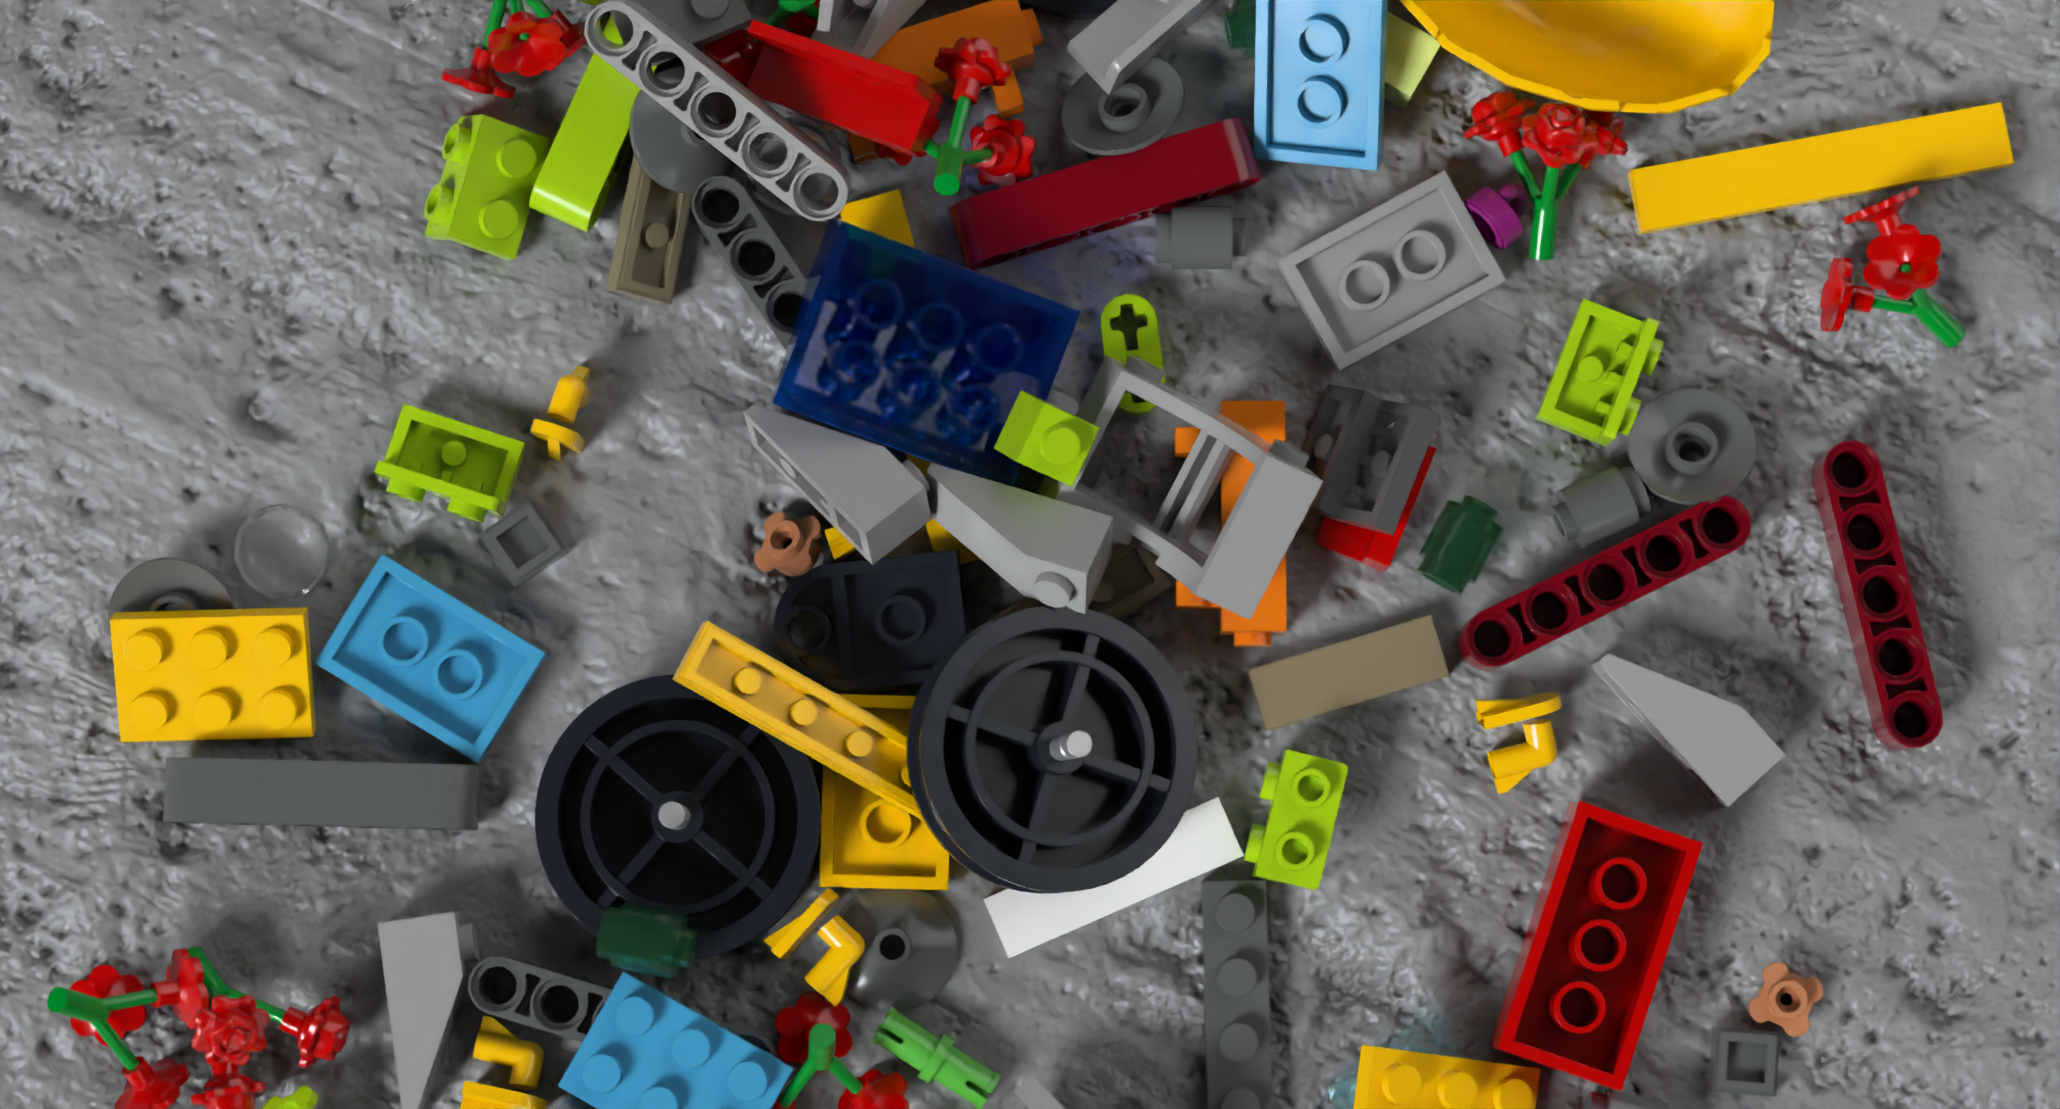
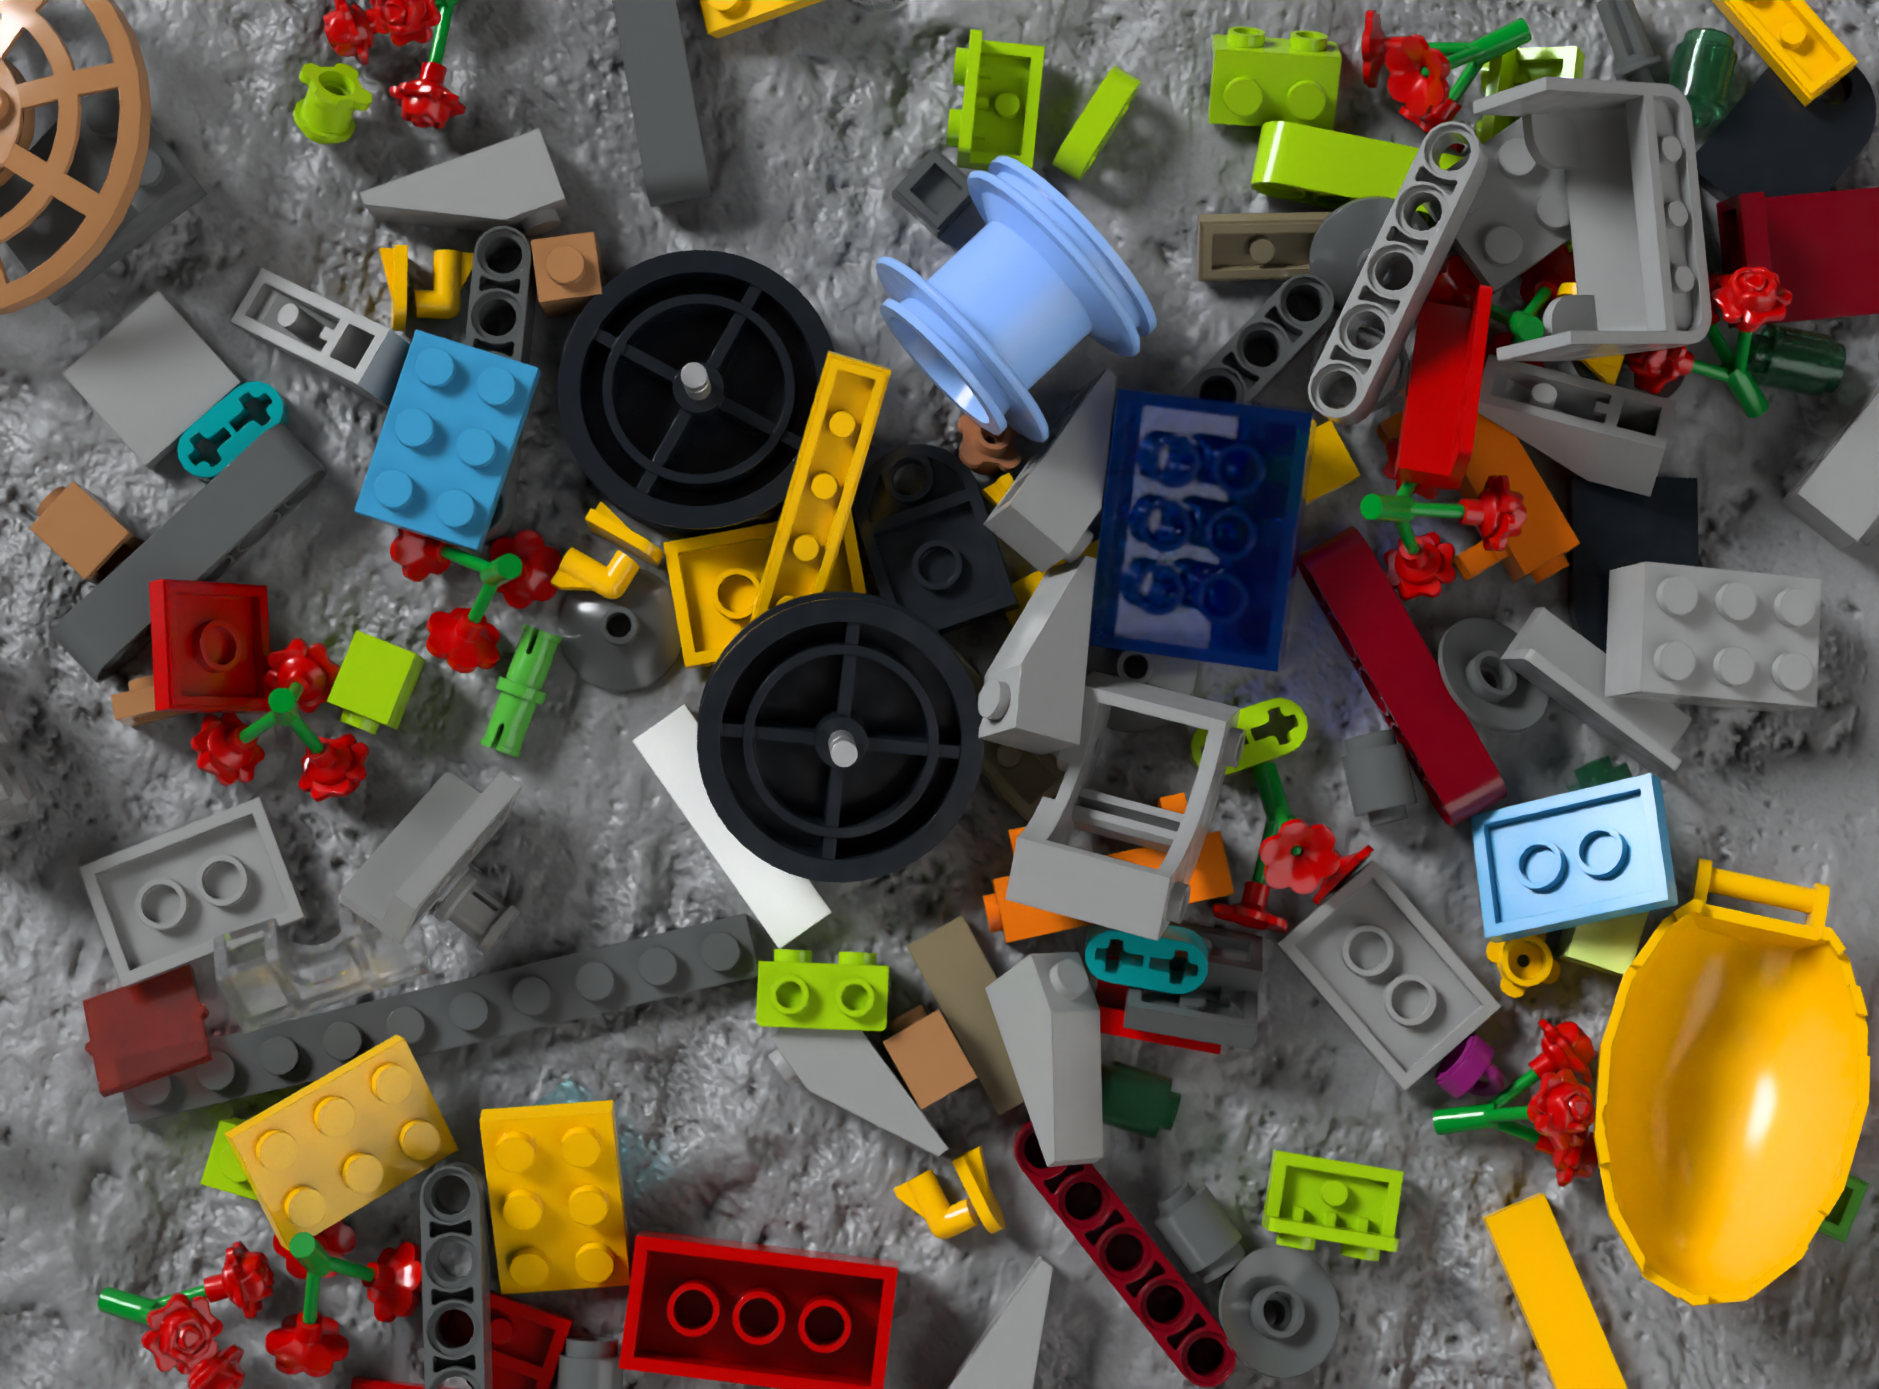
camera: 75 degrees right, 0 degrees up
dark azure plate [314,554,548,764] -> none
yellow piece [530,365,591,461] -> none
clear green brick [596,903,697,979] -> none
lime brick [994,390,1100,487] -> none
none -> medium nougat brick [531,231,606,318]
none -> light grey slope [768,1027,948,1157]
none -> light blue wheel [876,155,1157,442]
none -> medium nougat brick [882,1004,978,1110]
none -> light grey slope [985,952,1103,1167]
none -> lime beam [1052,65,1142,182]
none -> teal beam [1085,924,1208,994]
none -> red plant [1212,762,1374,933]
none -> yellow plate [1486,933,1560,998]

